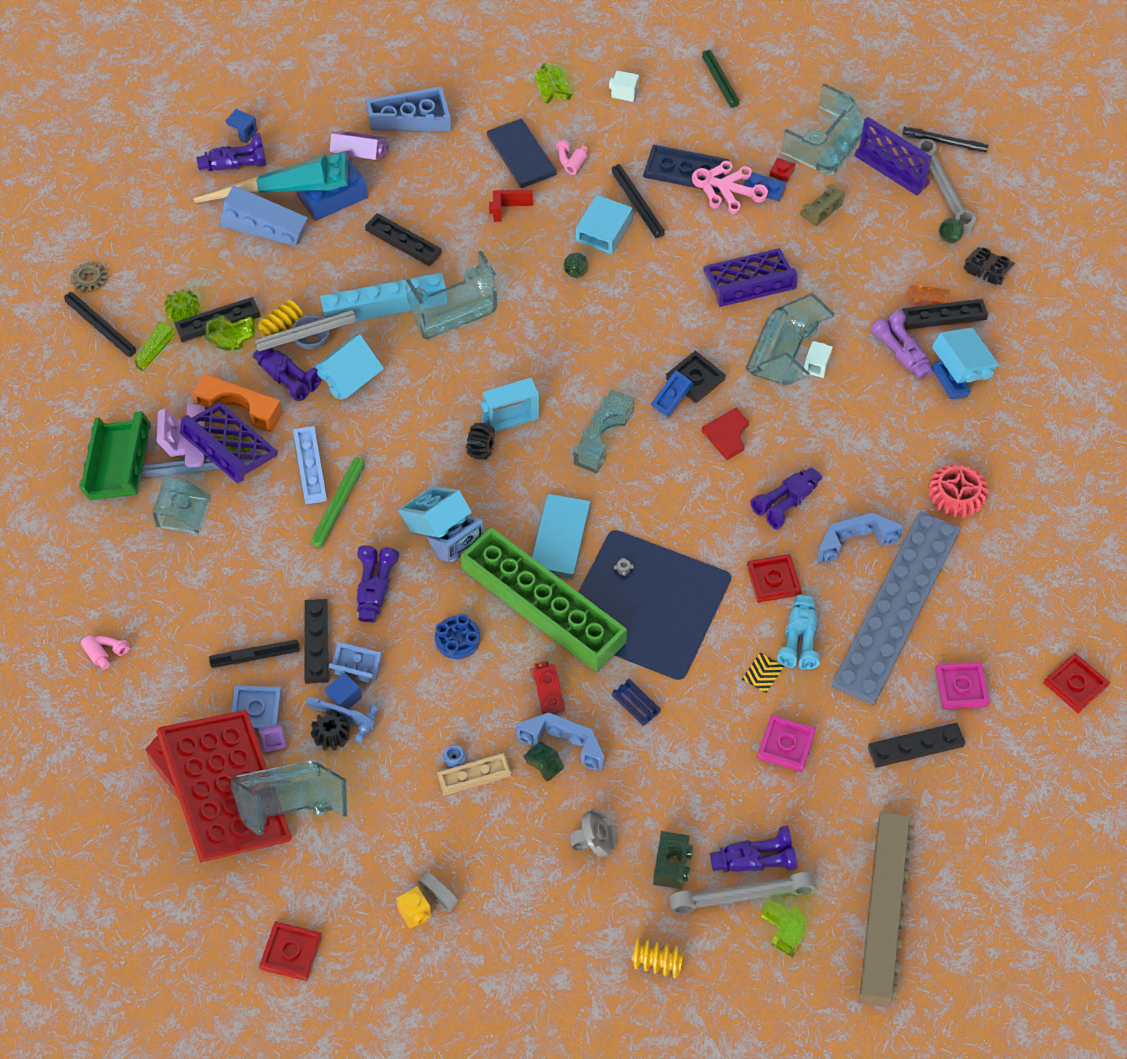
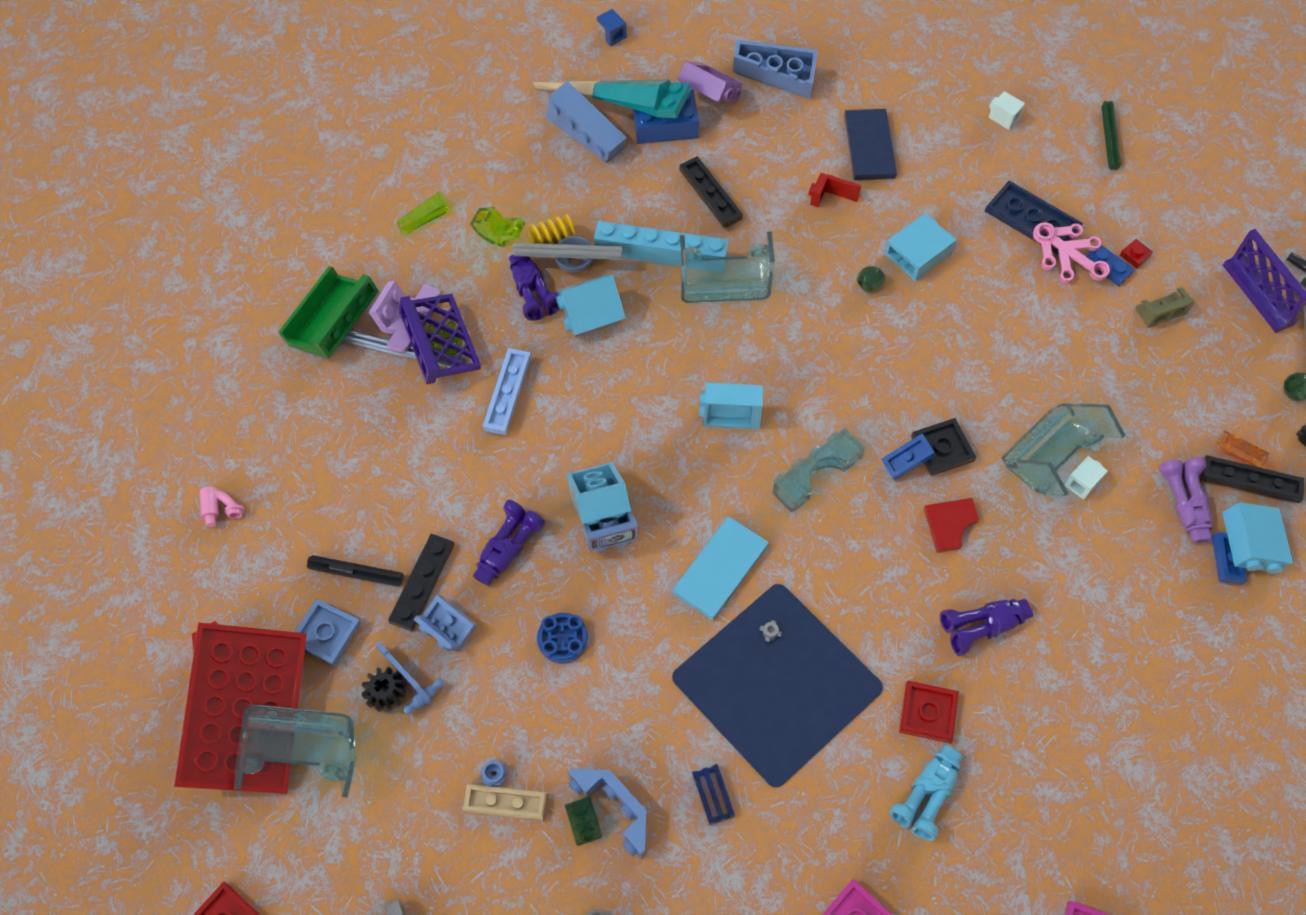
camera: 25 degrees right, 5 degrees up
black axle [64,292,136,357] -> none
dark tan gear [70,262,107,292] -> none
clear light blue slope [152,476,211,534] -> none
clear neon green gear [164,288,200,322] -> none
black plate [174,297,261,342] -> none
orange arch [192,374,282,432] -> none
dark purple piece [196,133,266,171] -> none
medium lavender tile [259,724,287,753] -> none
bright green axle [311,457,365,548] -> none
blue panel [325,673,362,709] -> none
bright green brick [461,527,627,673] -> none
black gear [466,423,496,460] -> none
red bracket [530,661,565,714] -> none
clear neon green bracket [535,63,573,104] -> none
bright pink plant [556,140,588,175] -> none
black axle [612,164,665,238] -> none
dark purple fence [703,248,797,307] -> none
sticker [742,653,784,693] -> none
clear light blue windscreen [781,83,865,175] -> none
medium blue slope [817,513,903,563] -> none
sand blue plate [832,511,961,705] -> none
coral gear [928,462,988,518] -> none

